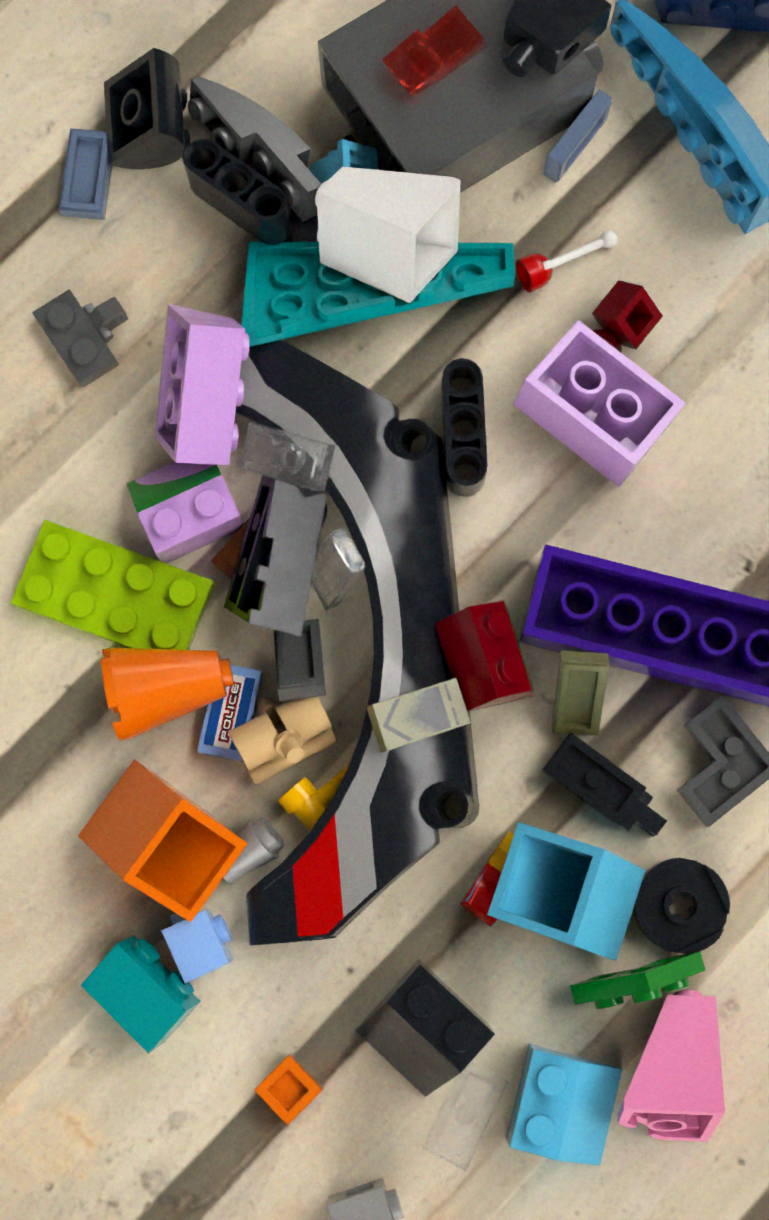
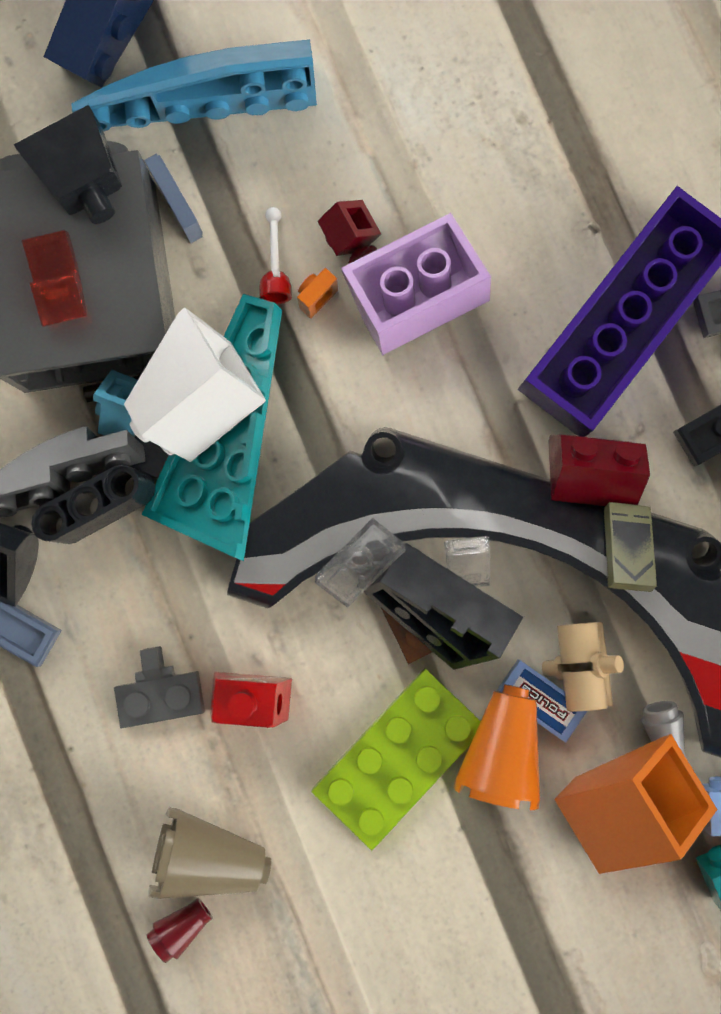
camera: 70 degrees left, 5 degrees up
lavender slope [126,462,244,564] -> none
lavender slope [154,305,249,465] -> none
dark grey tile [274,619,326,701] -> none
yellow brick [277,763,350,831] -> none
black beam [441,358,488,497] -> none
olive tile [552,651,609,735] -> none
none -> red torso [210,672,292,728]
none -> orange plate [297,268,338,319]

